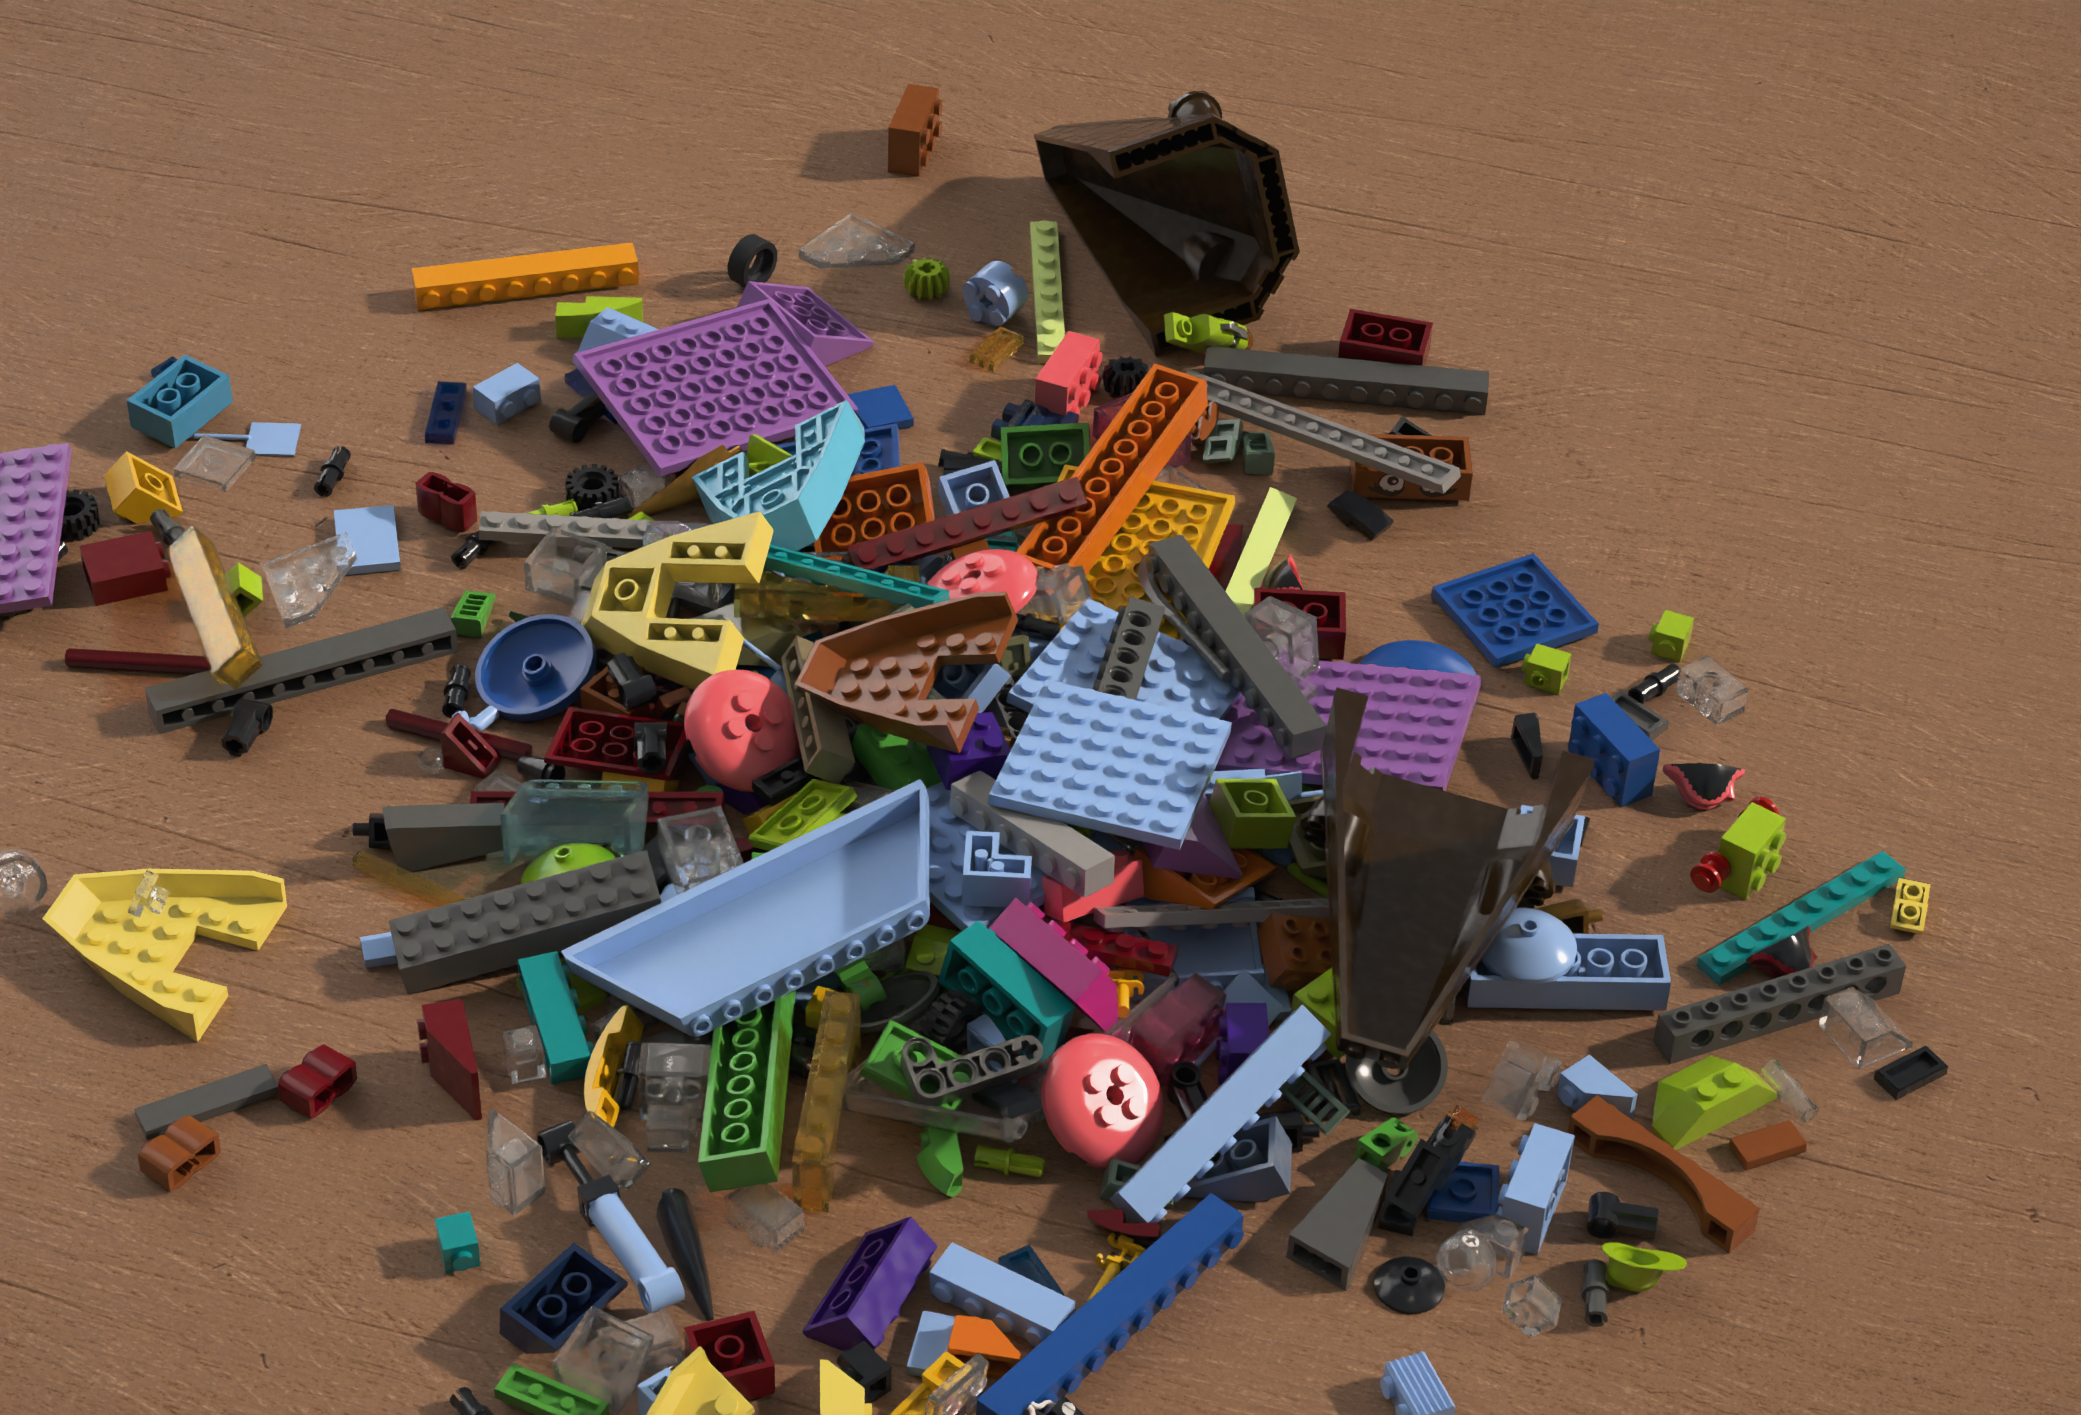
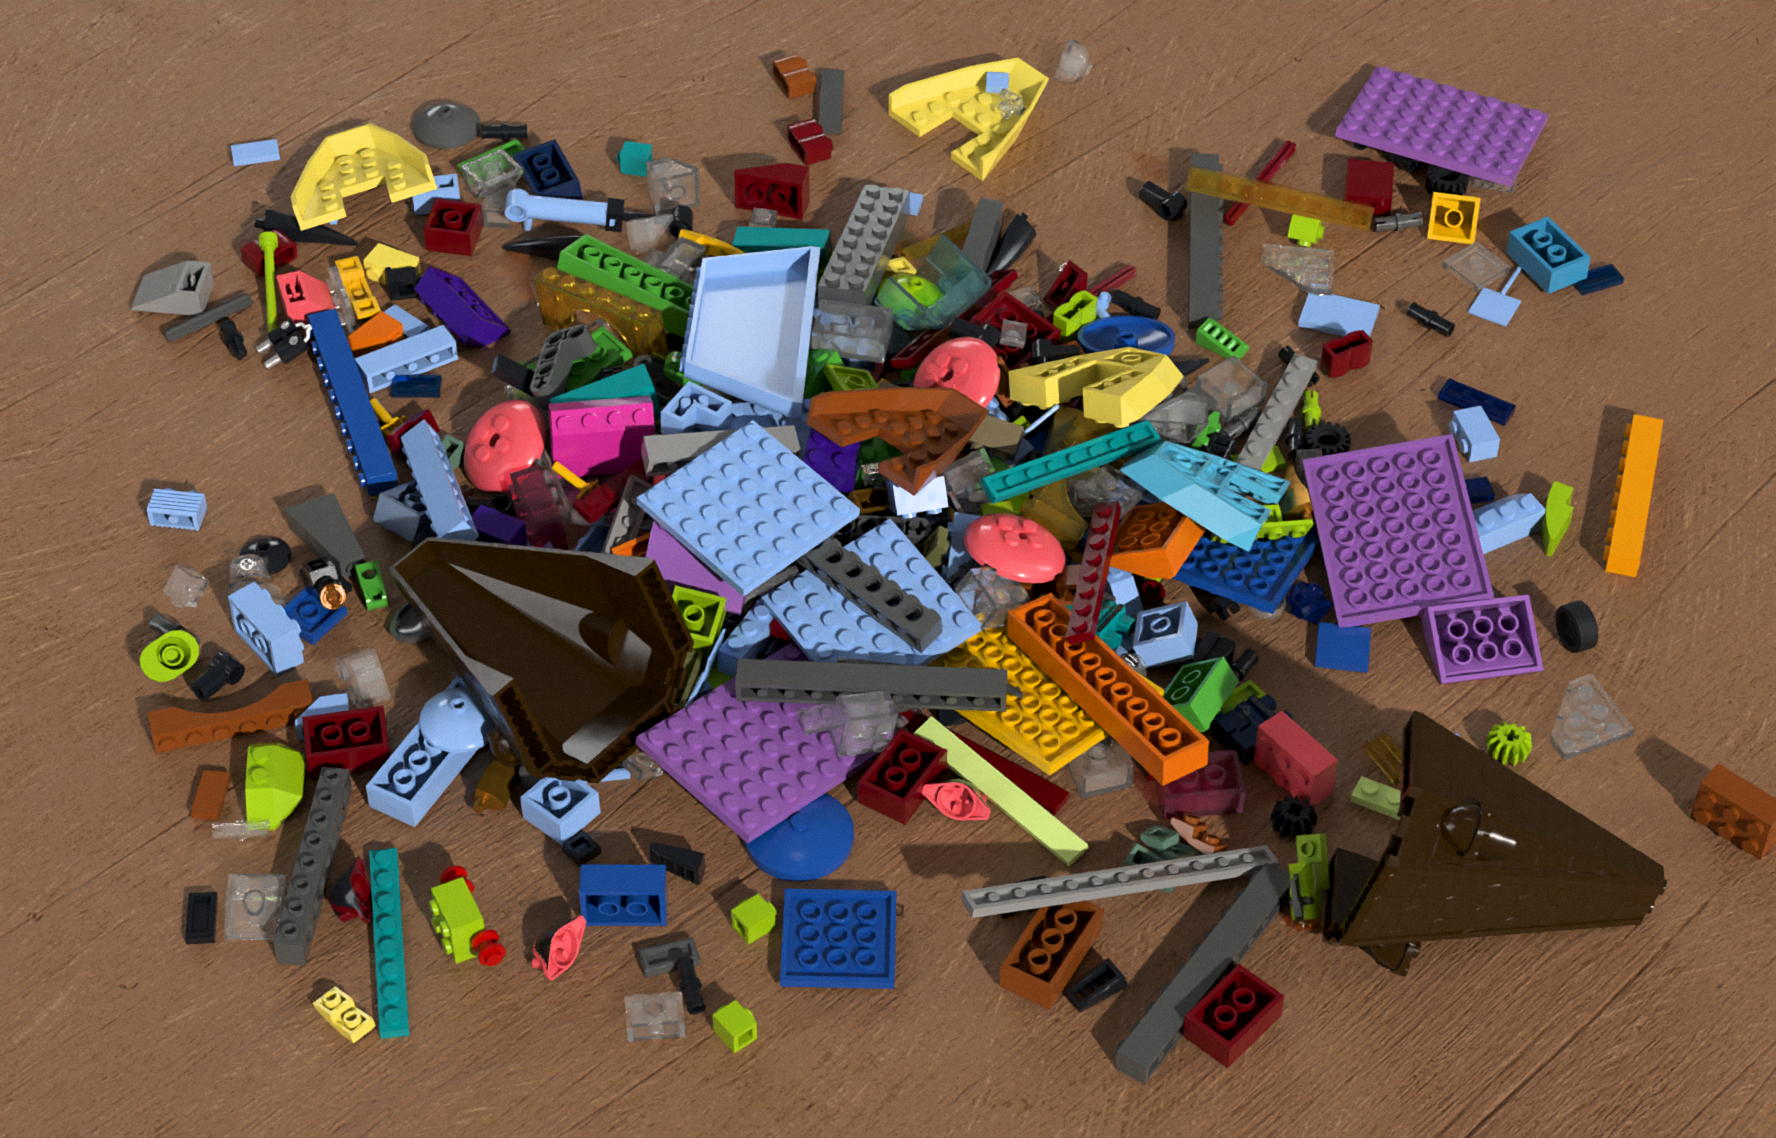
camera: 120 degrees right, 5 degrees up
none -> dark red brick [302,705,390,779]
none -> light blue tile [986,72,1009,94]
none -> clear plate [999,319,1027,348]
none -> lime brick [1053,290,1098,344]

